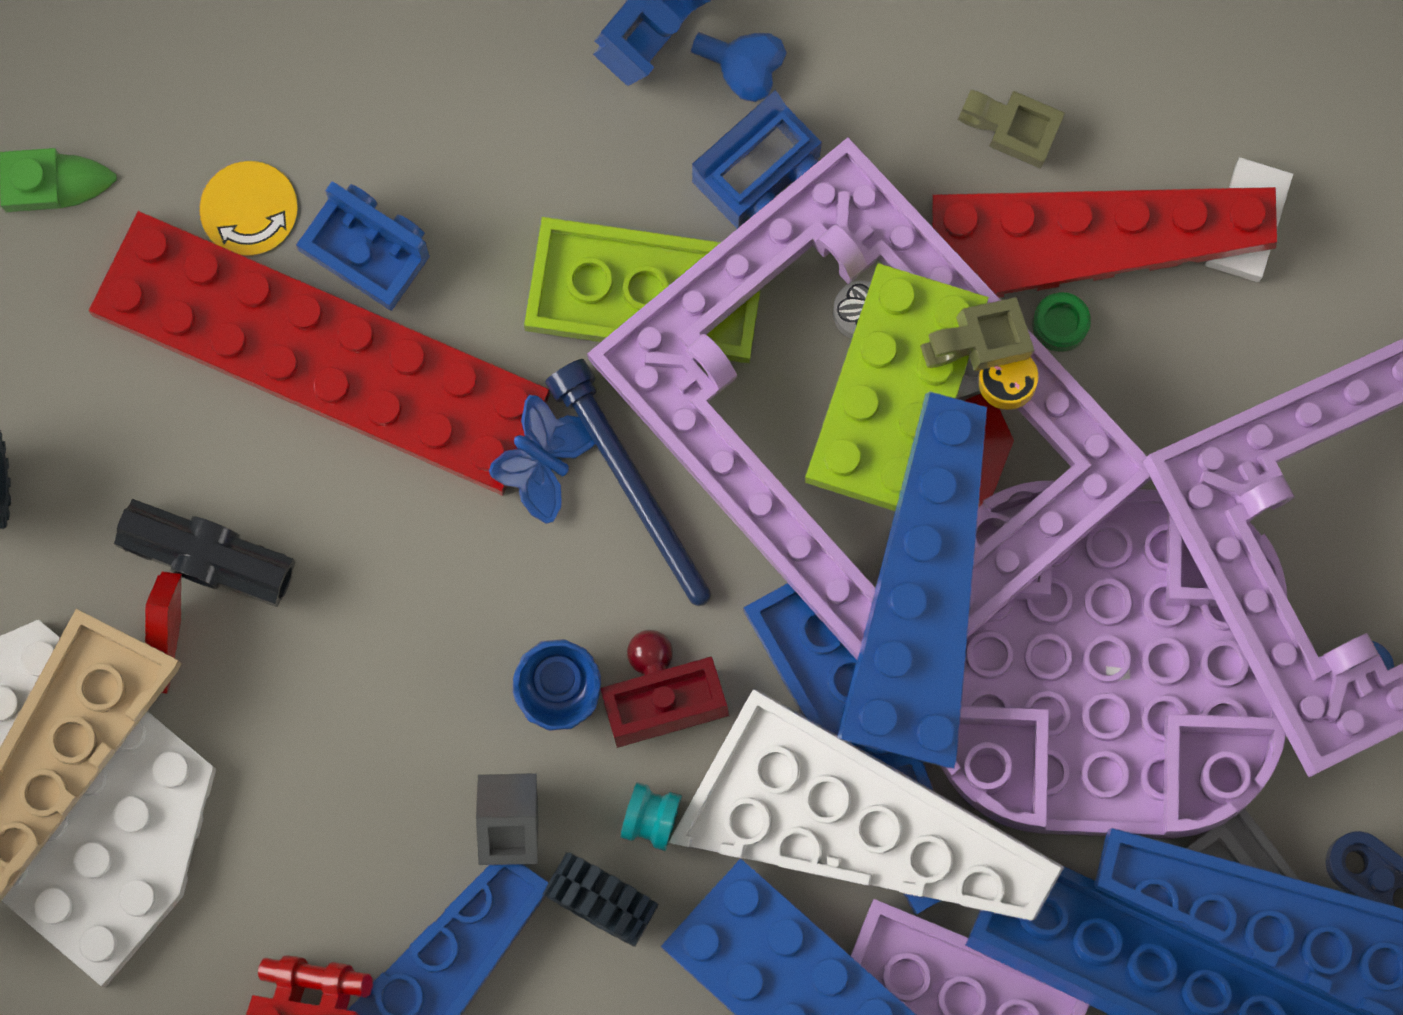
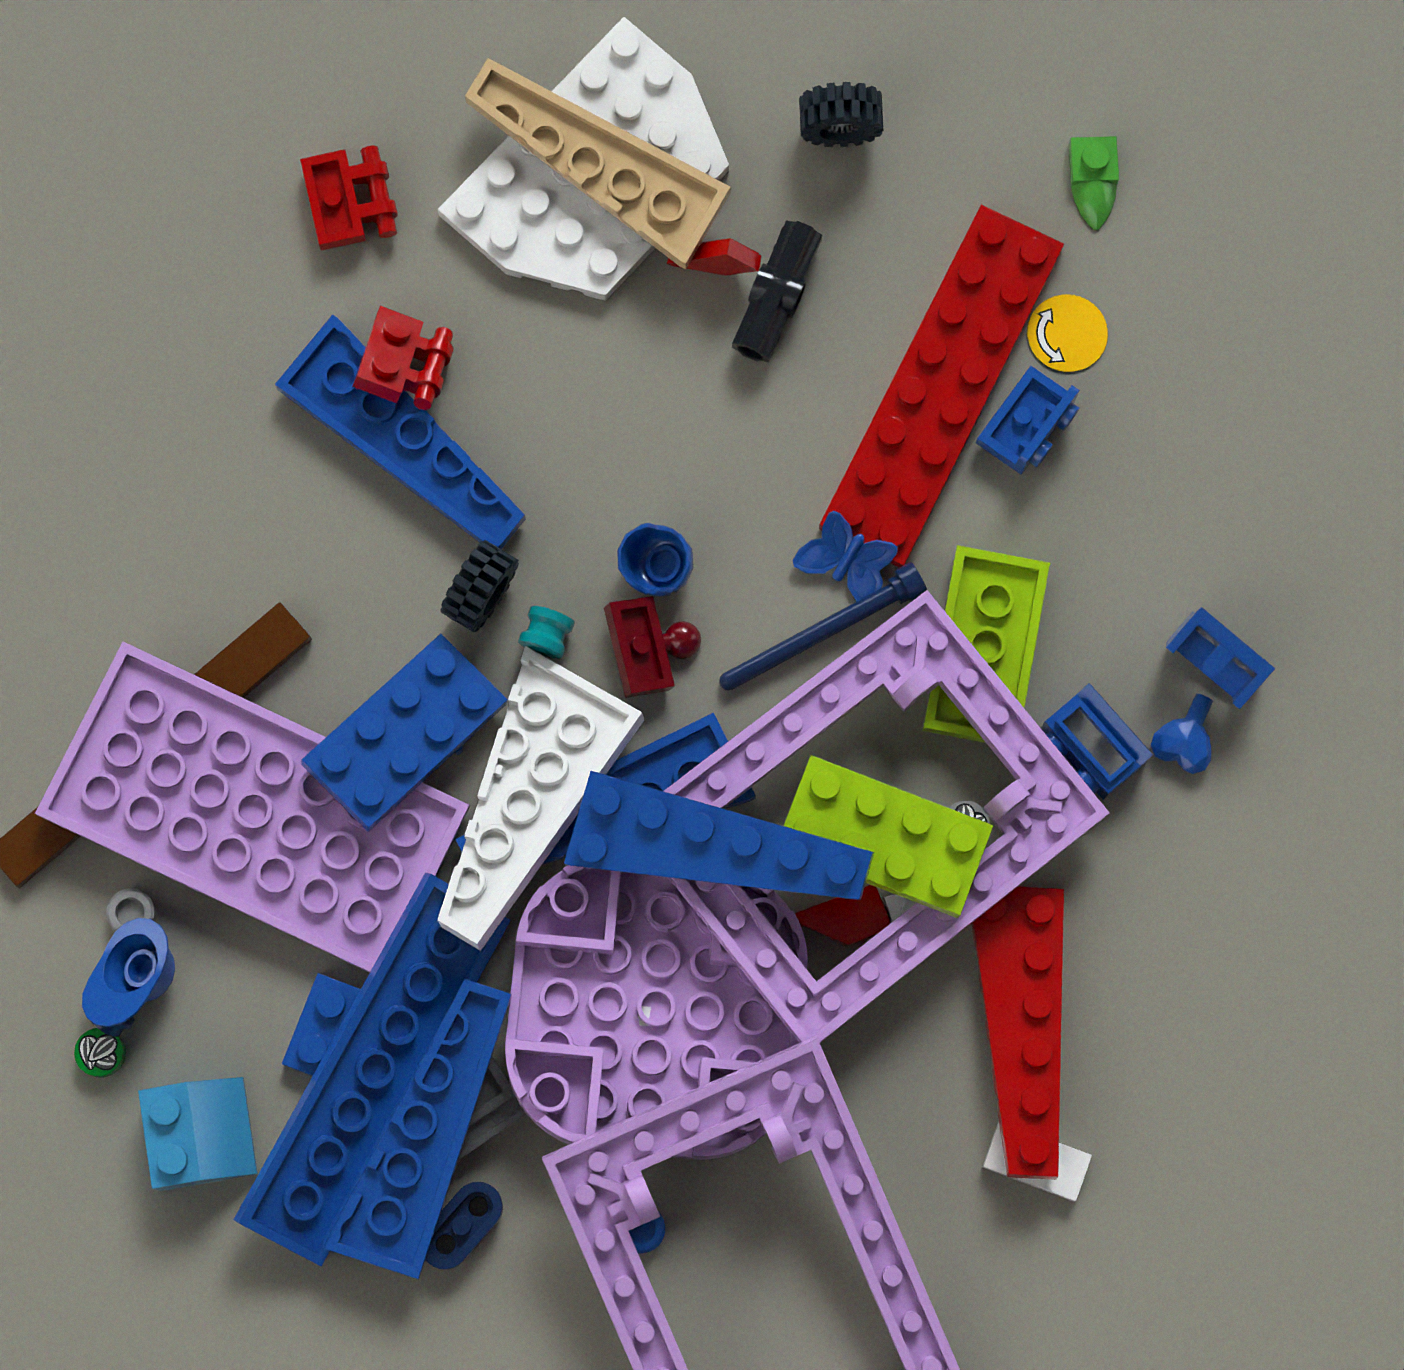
camera: 90 degrees right, 0 degrees up
dark grey brick [476,773,539,865] -> none
olive plate [920,297,1035,371] -> none
olive plate [958,90,1065,169] -> none
yellow tile [978,357,1038,410] -> none
green tile [1032,292,1091,352] -> none

